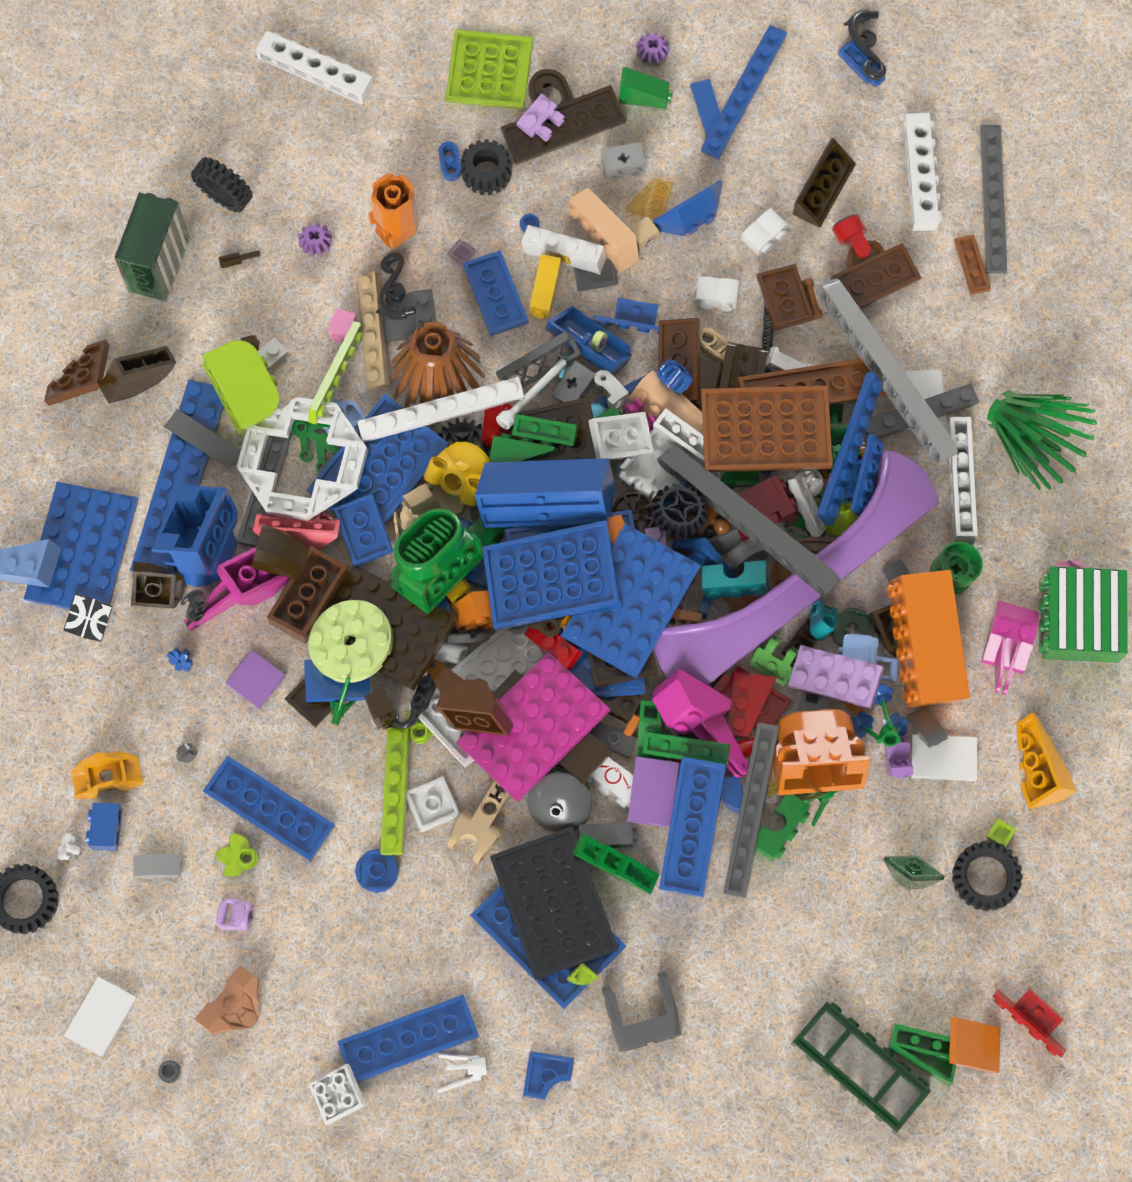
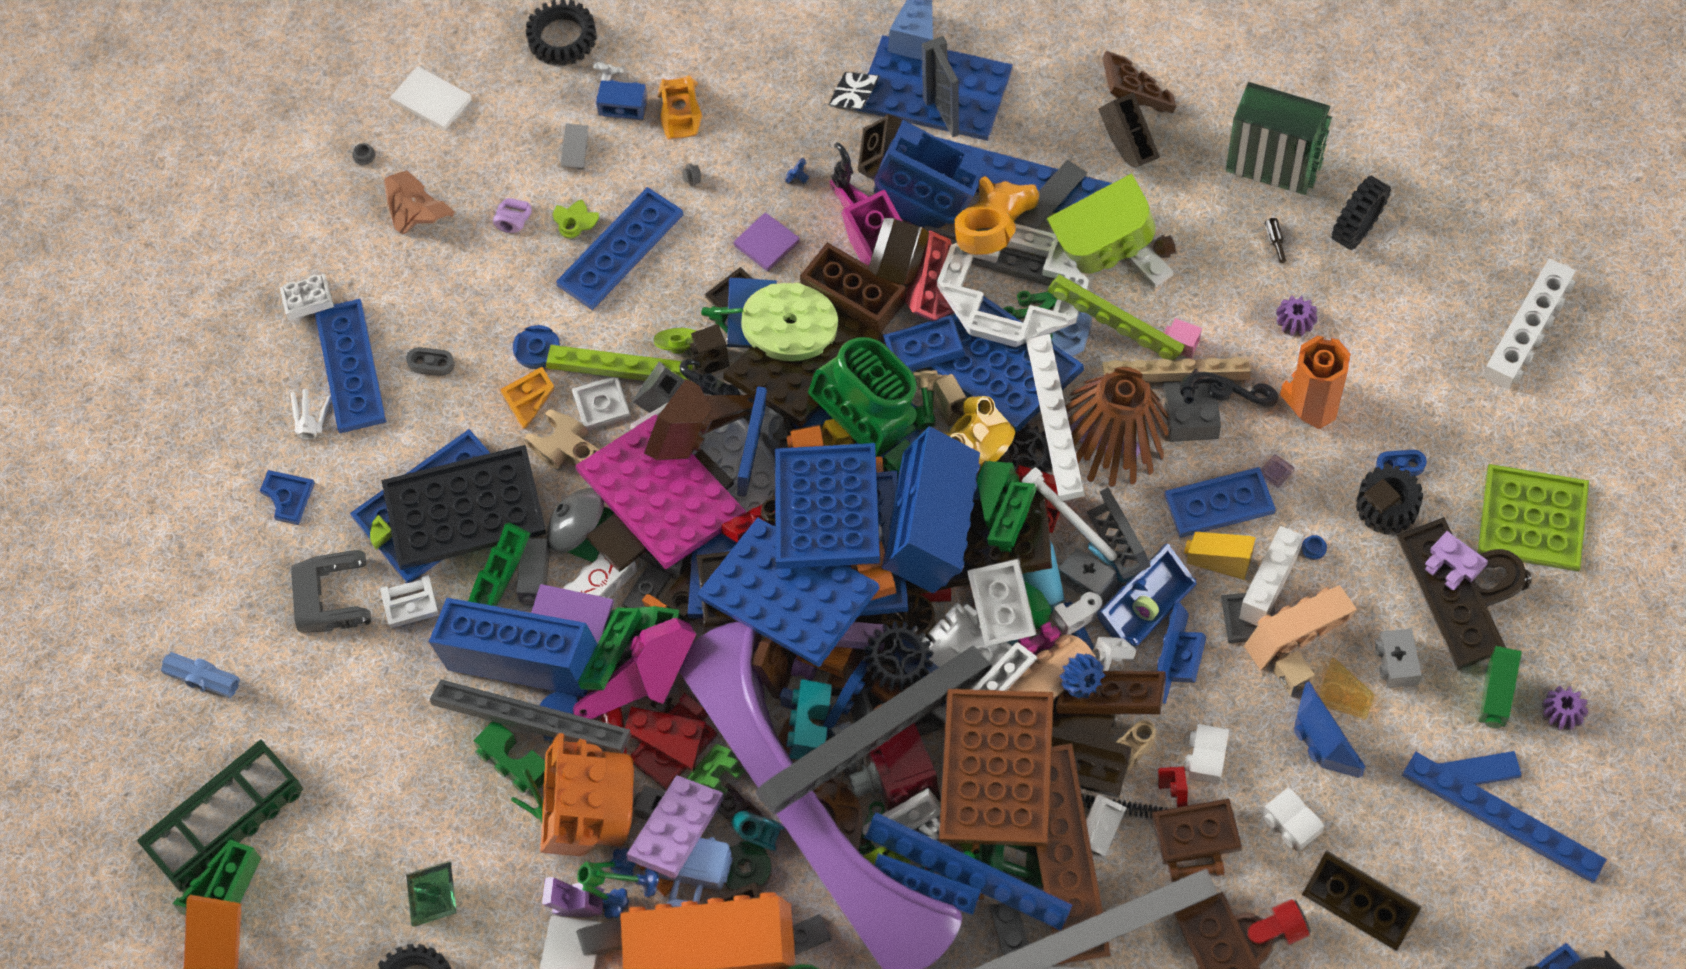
camera: 100 degrees right, 10 degrees down
none -> medium blue piece [161,652,240,698]
none -> white plate [380,575,439,629]
none -> dark grey plate [406,347,455,375]
none -> light orange wing [500,367,554,429]
none -> dark grey slope [632,361,685,413]
none -> lime dish [653,328,696,354]
none -> blue tile [737,386,767,497]
none -> dark grey fence [922,36,959,138]
none -> light orange animal [955,176,1039,255]
none -> white bracket [1093,637,1136,671]
none -> red bracket [1158,766,1188,808]
none -> dark brown tile [1363,479,1401,514]

